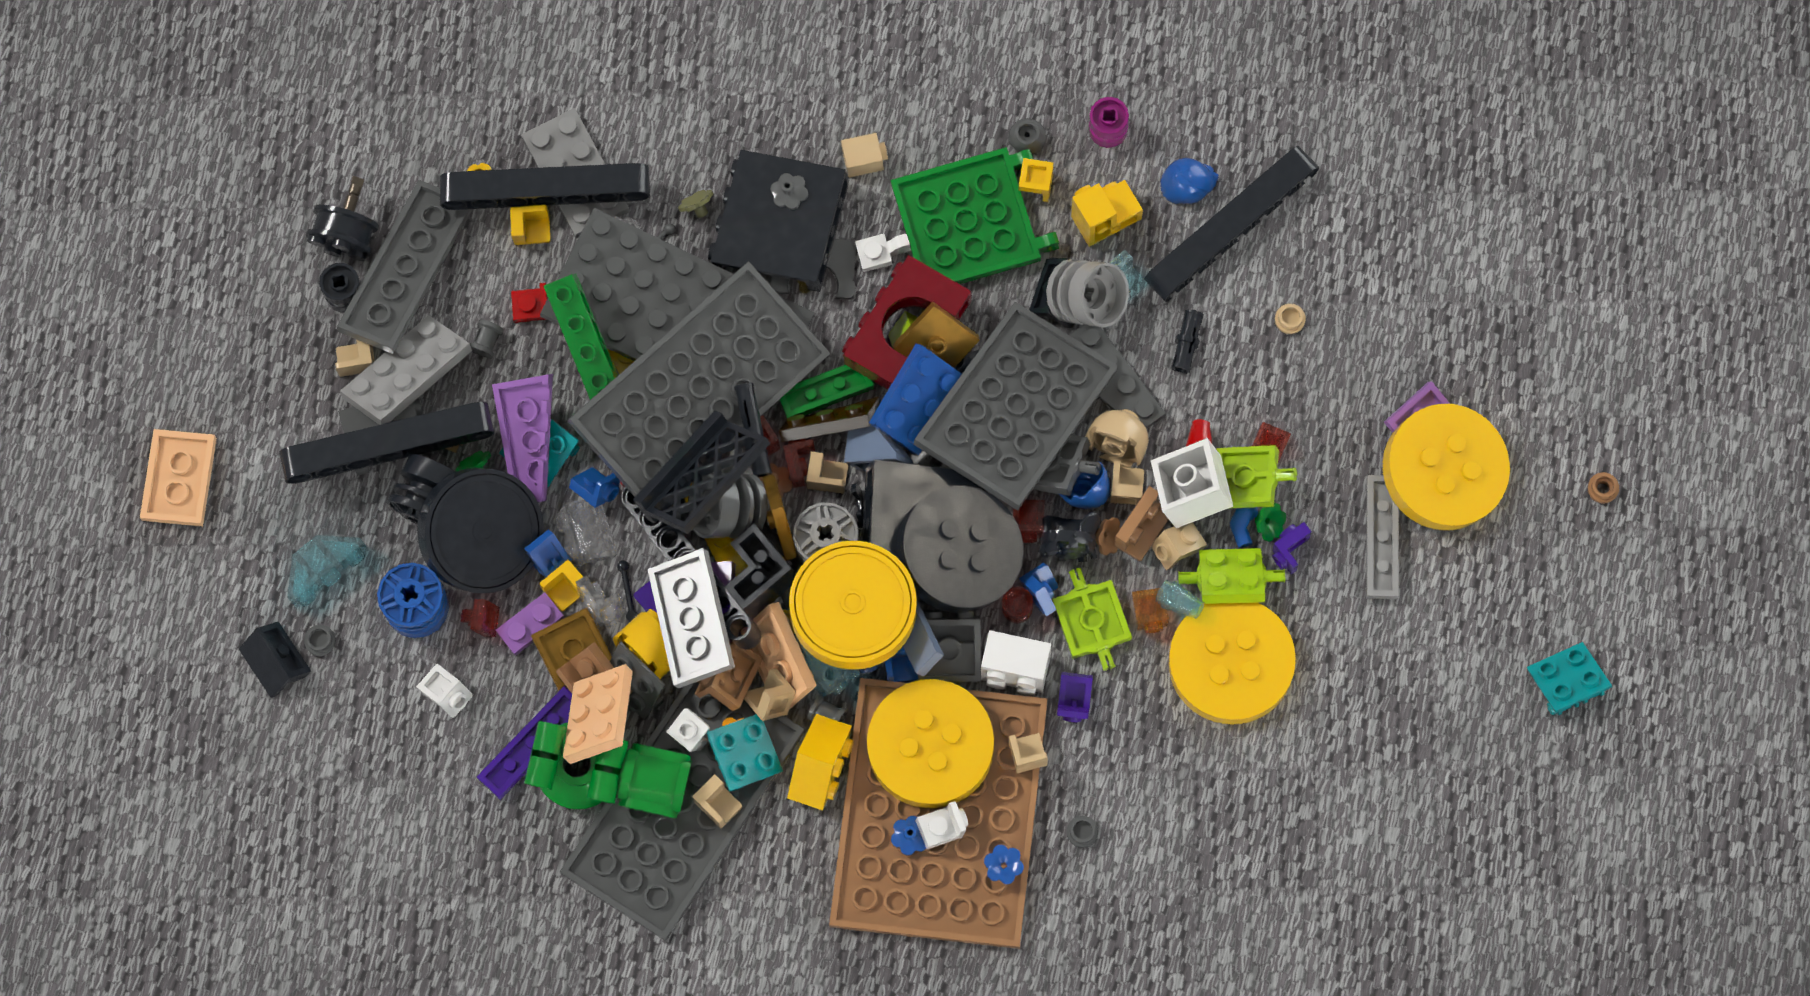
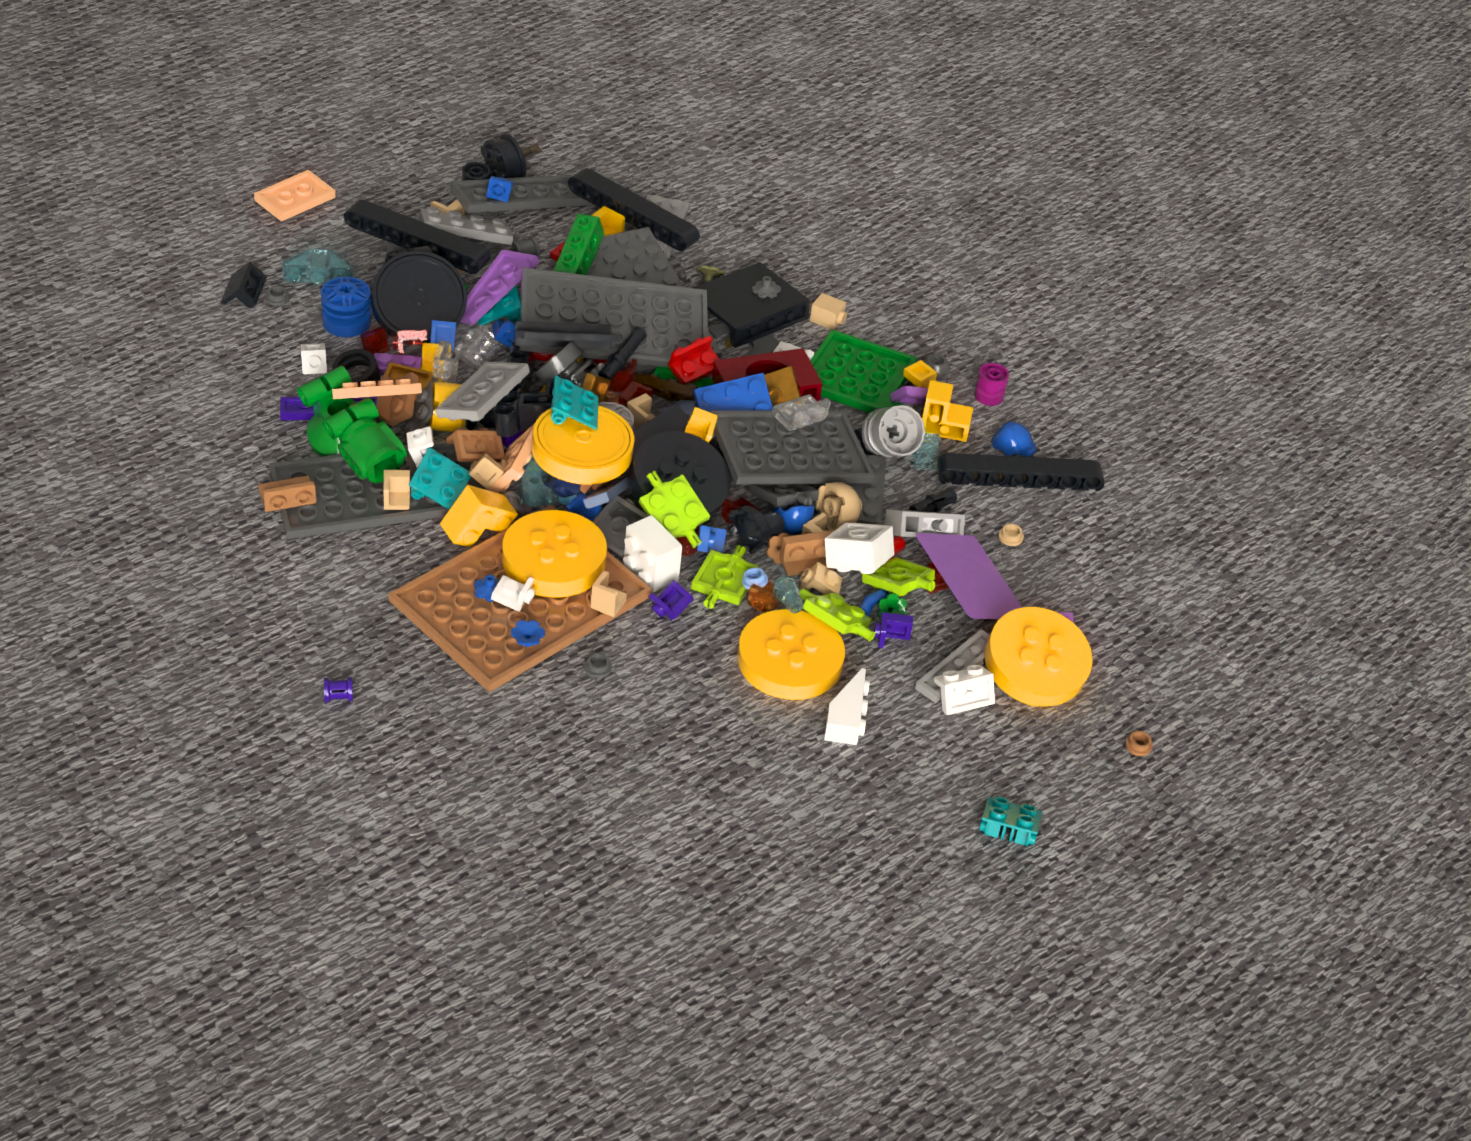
camera: 30 degrees right, 30 degrees down
none -> medium nougat bracket [258,476,316,512]
none -> black tyre [332,349,380,387]
none -> clear red bracket [393,330,427,355]
none -> blue bracket [486,176,514,202]
none -> teal hinge [551,375,598,430]
none -> plate [639,471,710,548]
none -> red bracket [667,336,720,385]
none -> yellow panel [684,407,718,443]
none -> light blue plate [742,568,768,591]
none -> clear bracket [771,394,831,431]
none -> white slope [824,668,870,745]
none -> light grey slope [885,509,965,537]
none -> medium lavender tile [890,386,928,405]
none -> medium lavender sticker [916,533,1023,619]
none -> white bracket [934,665,995,715]

